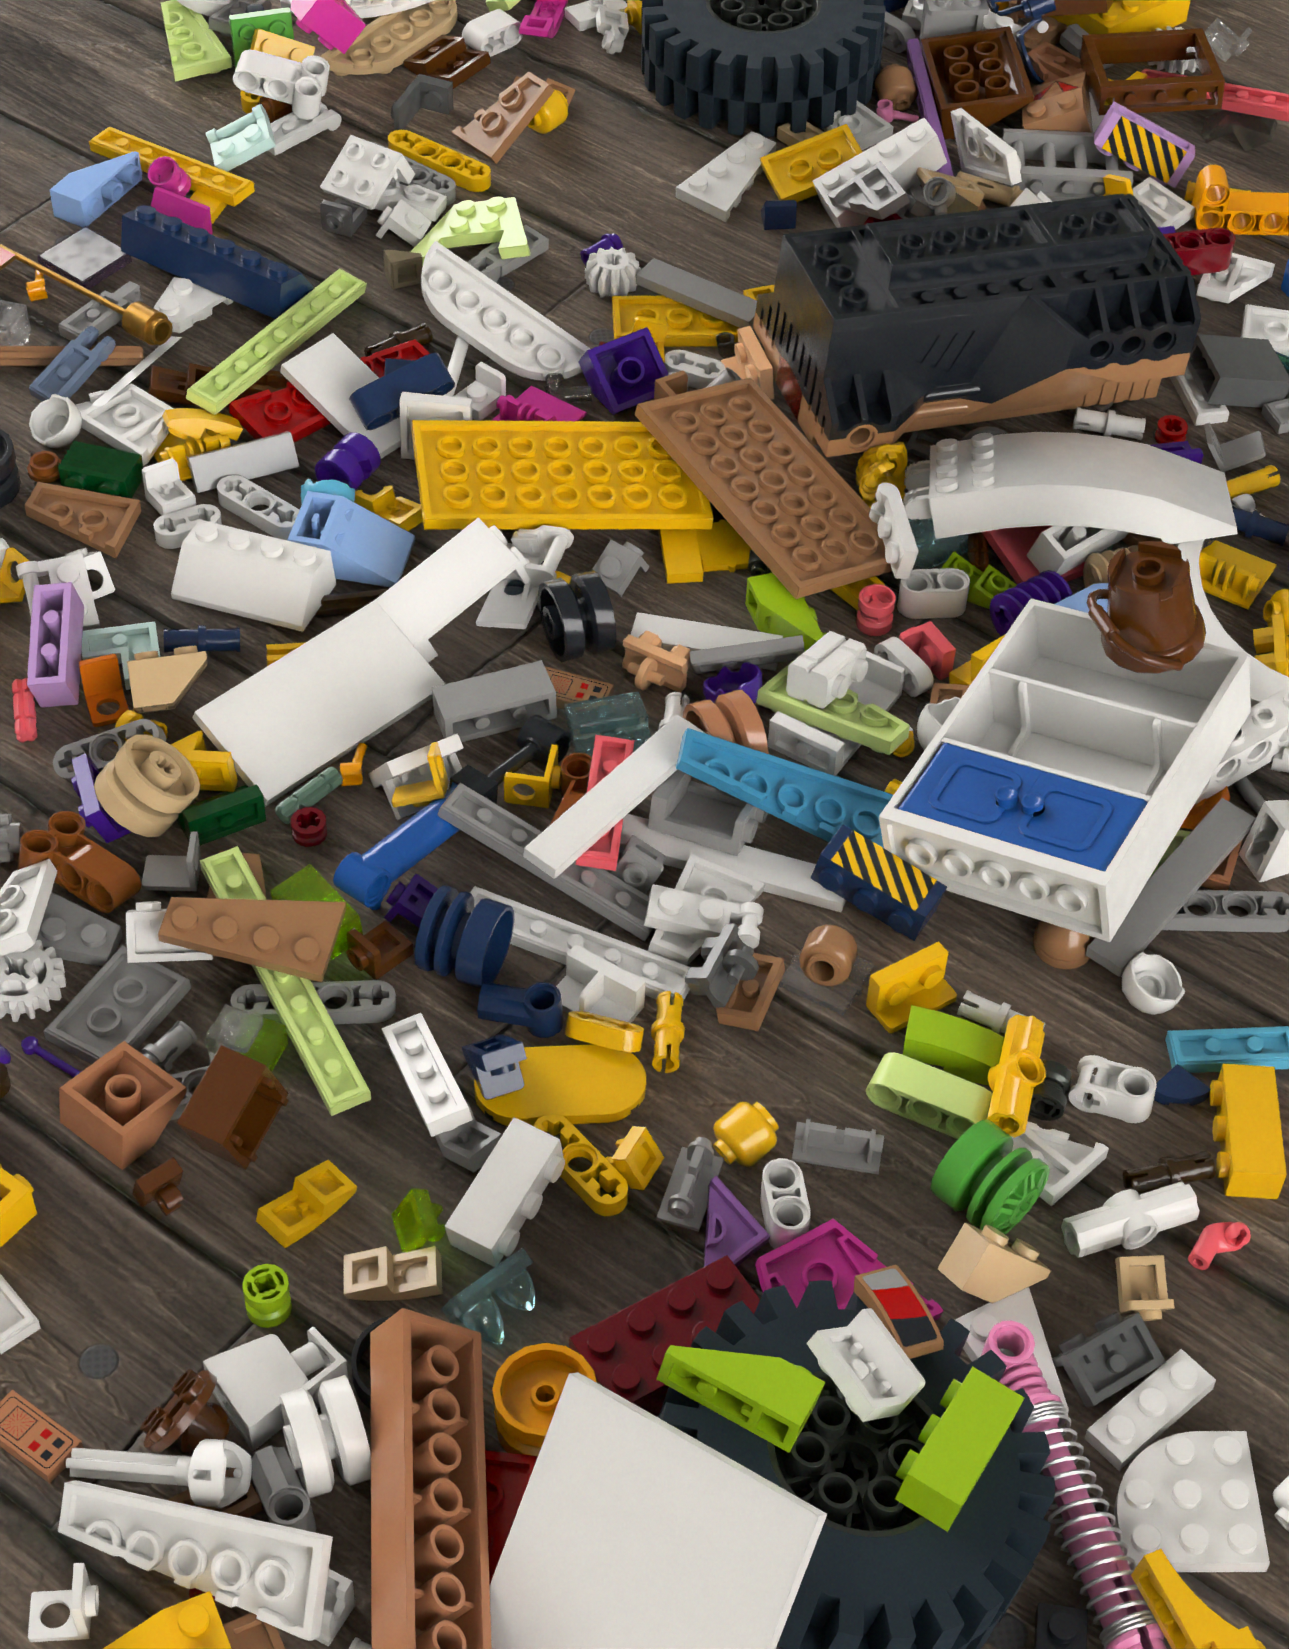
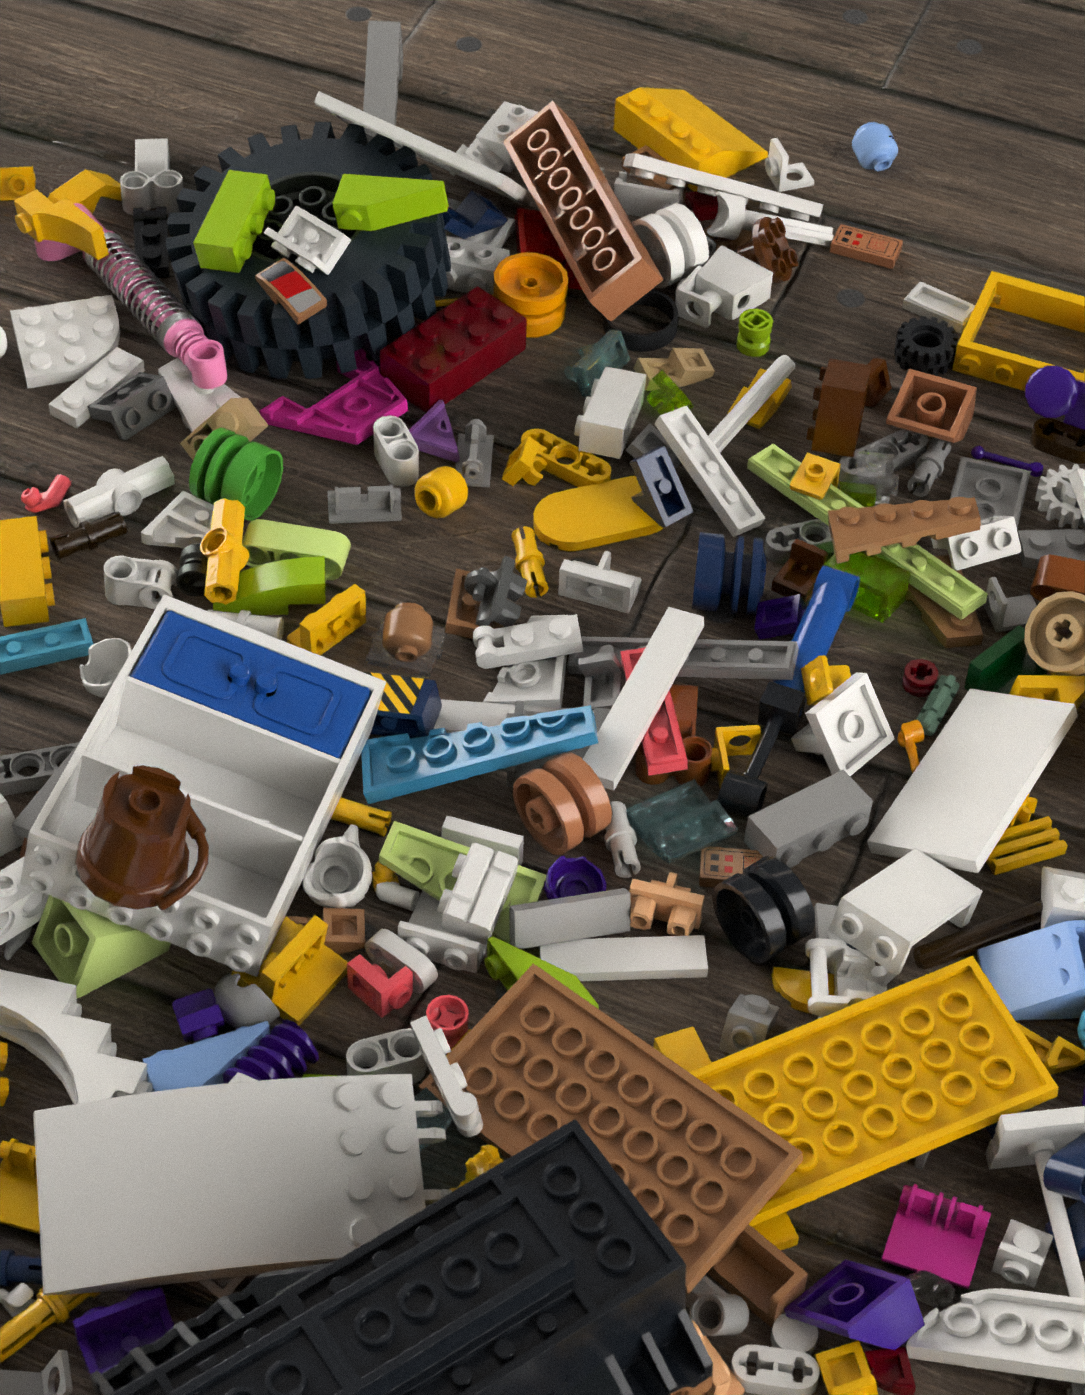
camera: 165 degrees right, 0 degrees up
white tile [470,886,690,1005] -> none
dark blue piece [477,982,564,1038] -> none
yellow beam [564,1011,644,1052] -> none
tan bracket [1115,1255,1175,1321] -> none
dark blue tile [1154,1064,1210,1106] -> none
none -> white axle [709,355,795,452]
none -> yellow bracket [790,452,841,500]
none -> black tyre [894,316,958,376]

